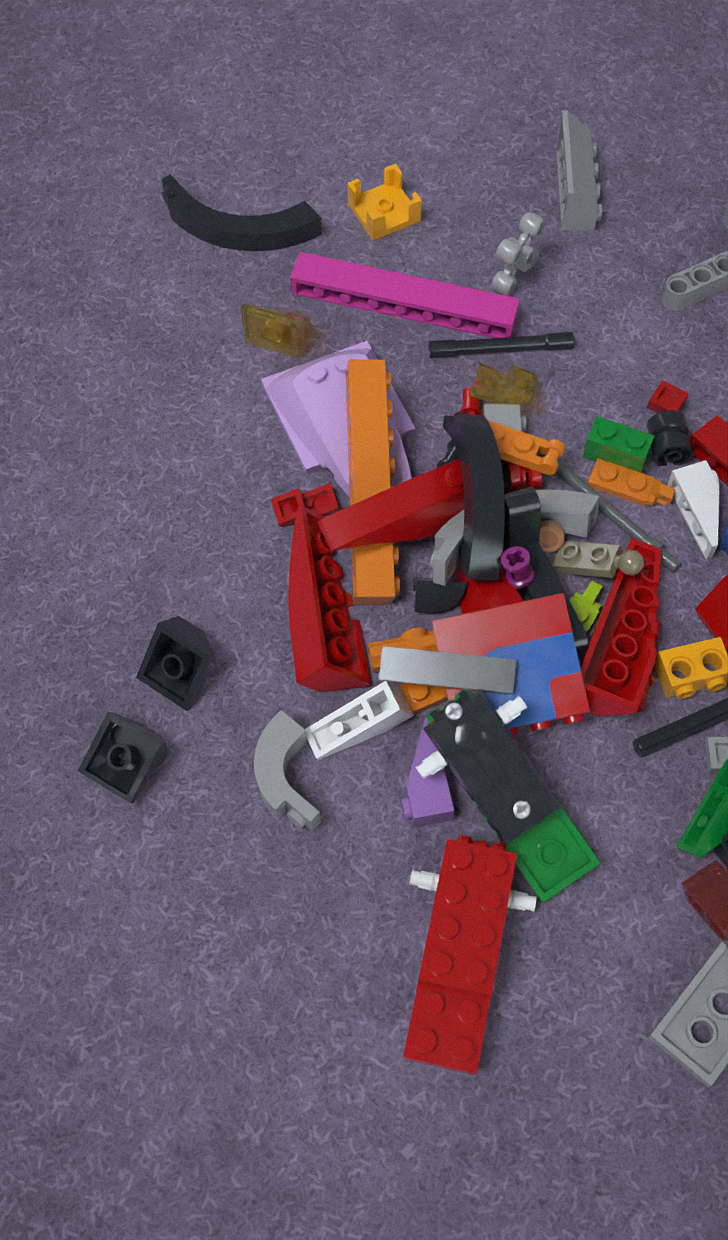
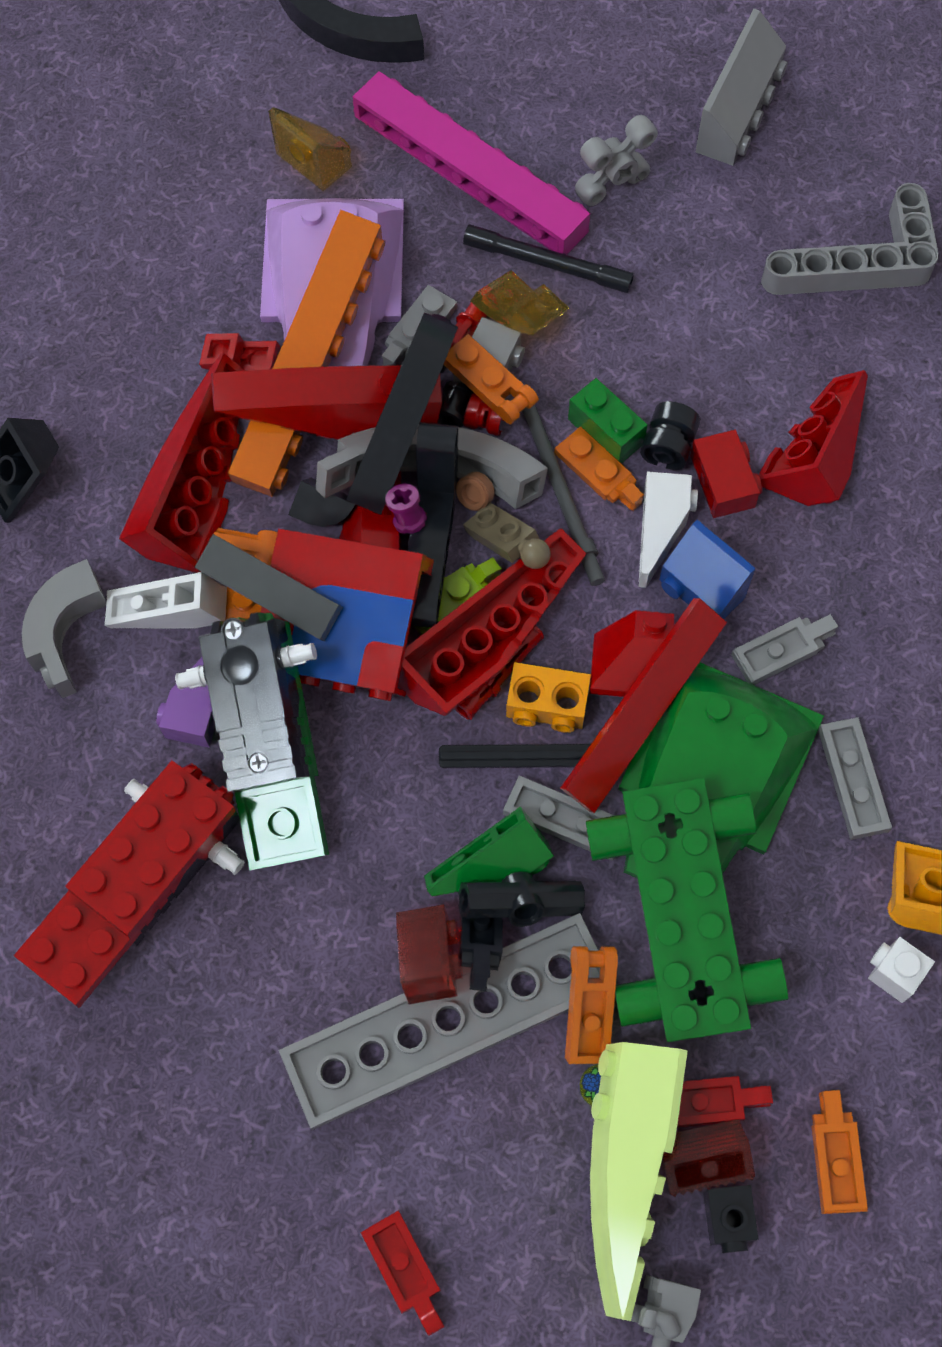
camera: 25 degrees right, 5 degrees up
light orange panel [347,164,422,241] -> none
red plate [647,380,689,413] -> none
none -> light grey hinge [382,285,457,366]

